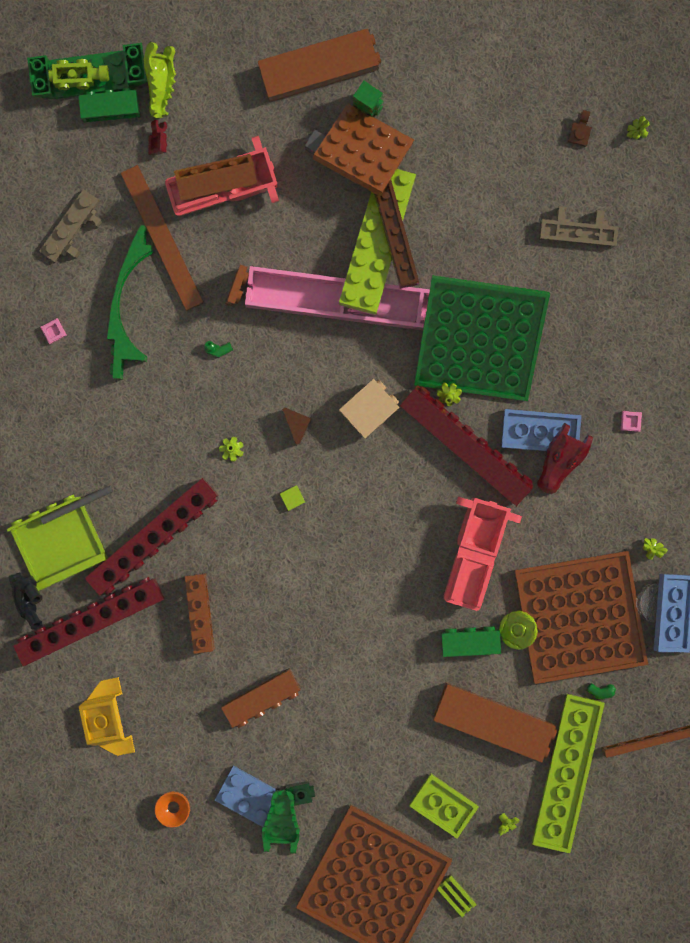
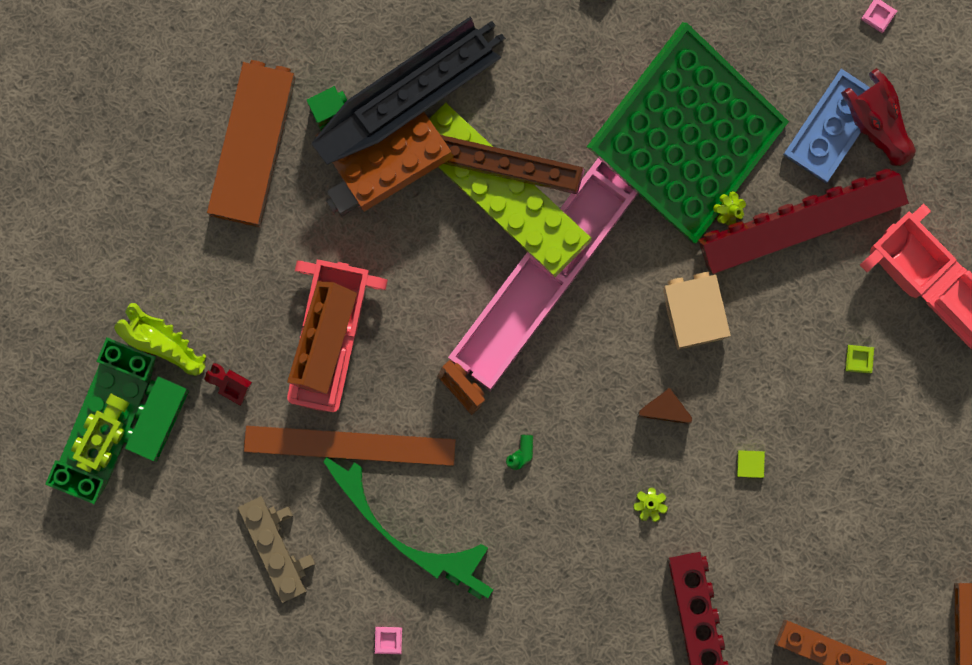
camera: 60 degrees left, 5 degrees down
none -> black hinge [311,17,506,165]
none -> lime tile [845,345,874,374]

